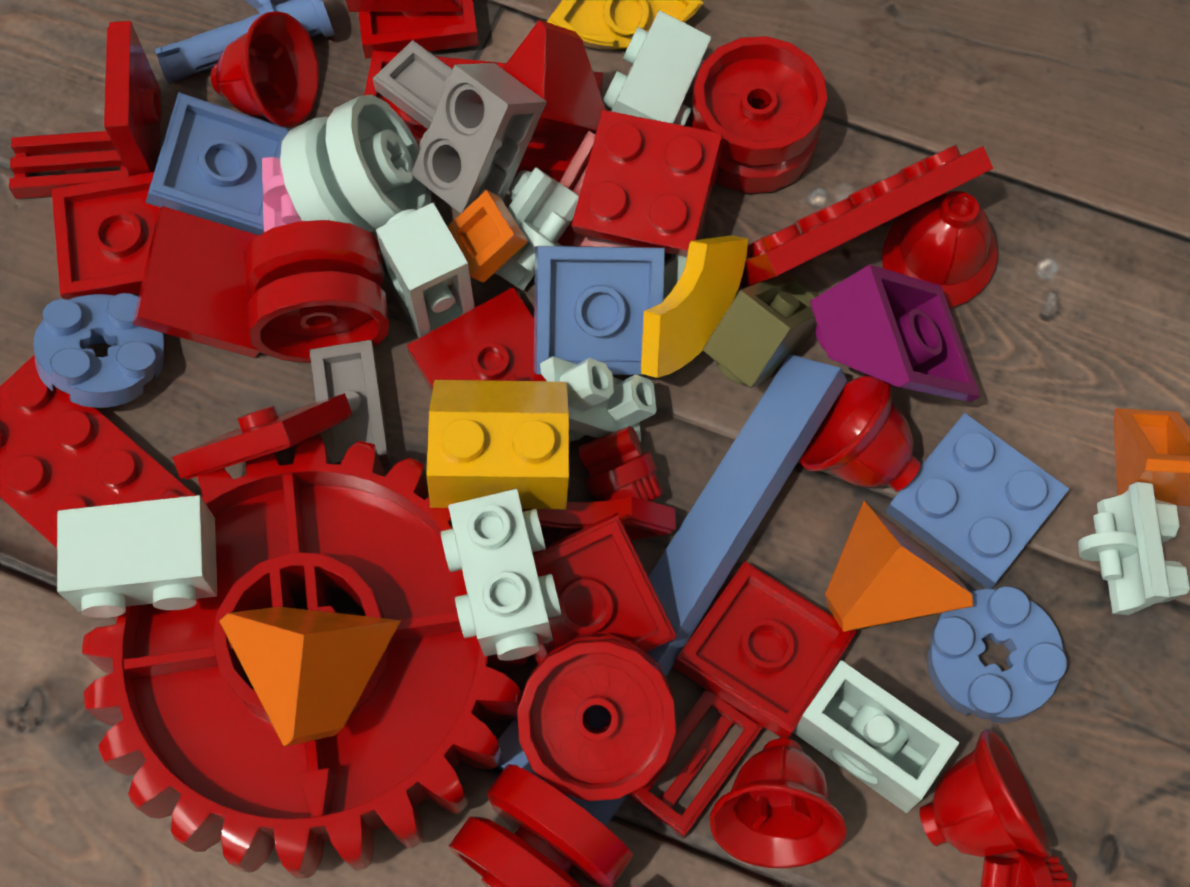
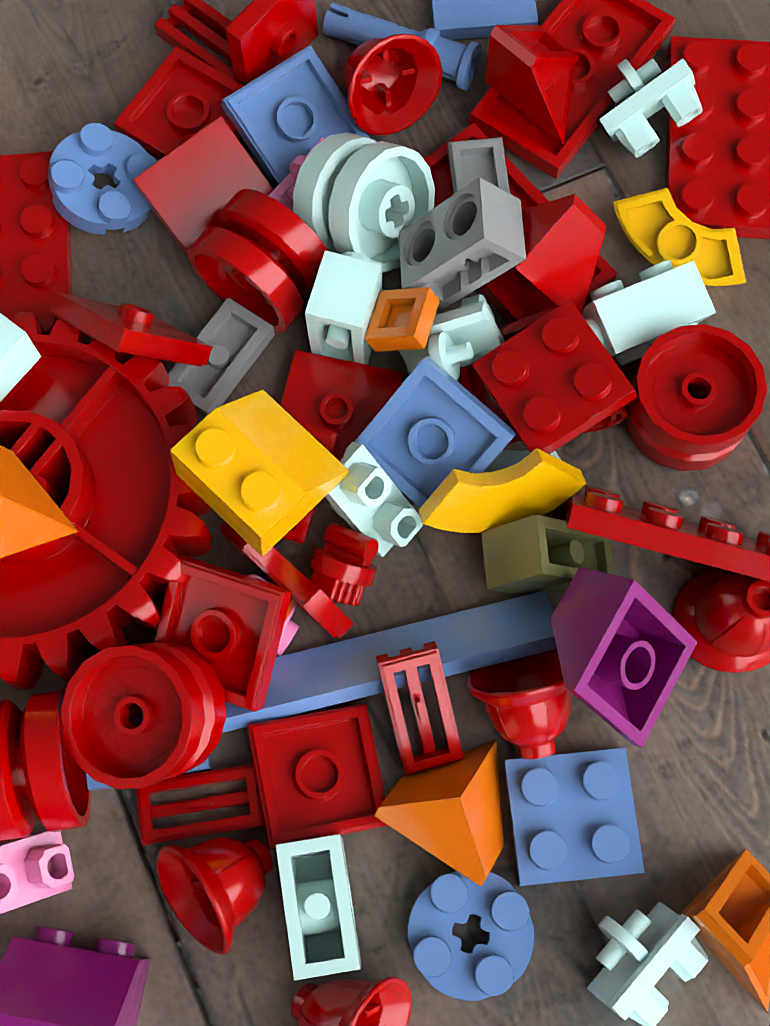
camera: 45 degrees right, 5 degrees up
light aqua brick [441,489,562,661] -> none
none -> tile [375,641,464,775]

